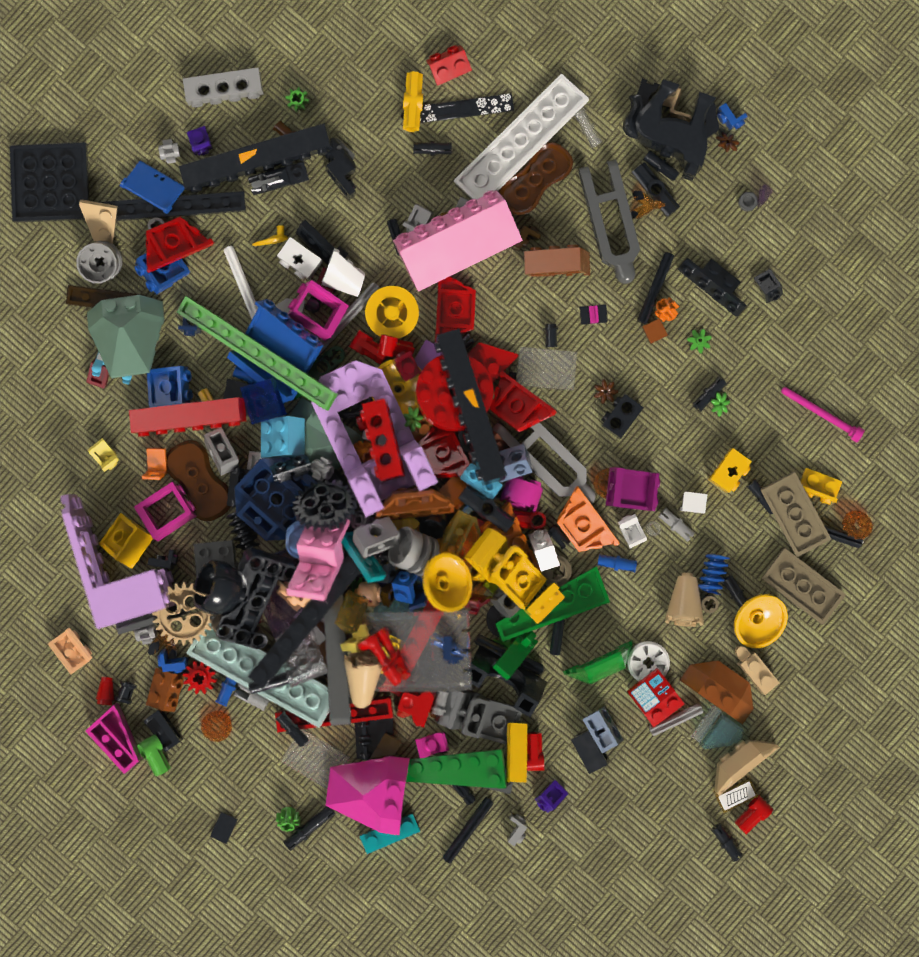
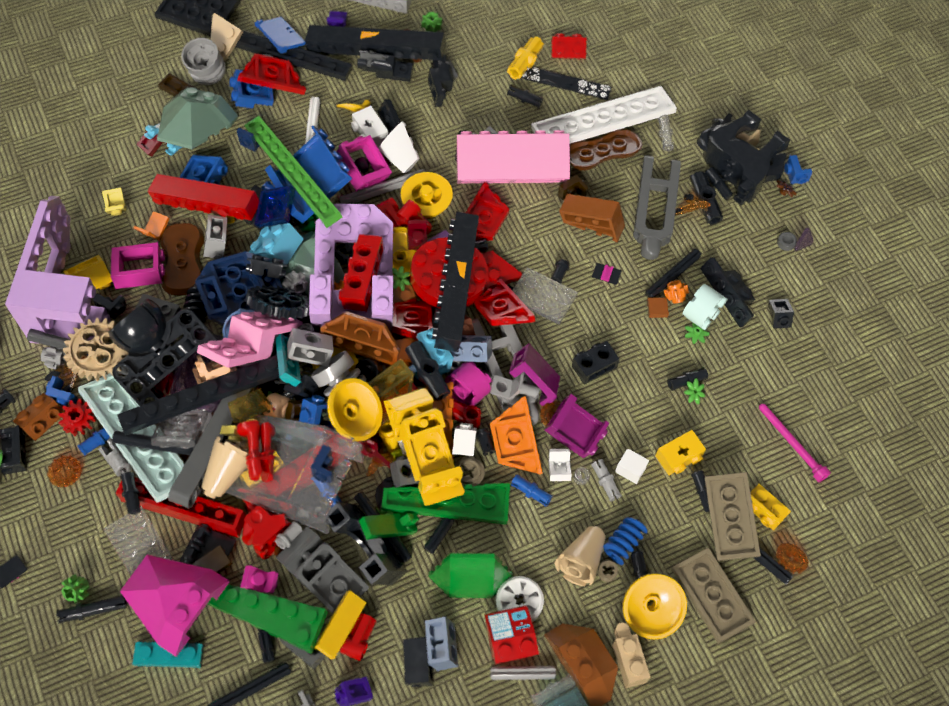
camera: 20 degrees right, 25 degrees down
light grey gear [158,139,180,164] -> none
reddish brown plant [594,379,619,404] -> none
none -> light grey bracket [490,373,539,400]
none -> magenta panel [509,343,560,406]
none -> light aqua brick [682,284,728,331]

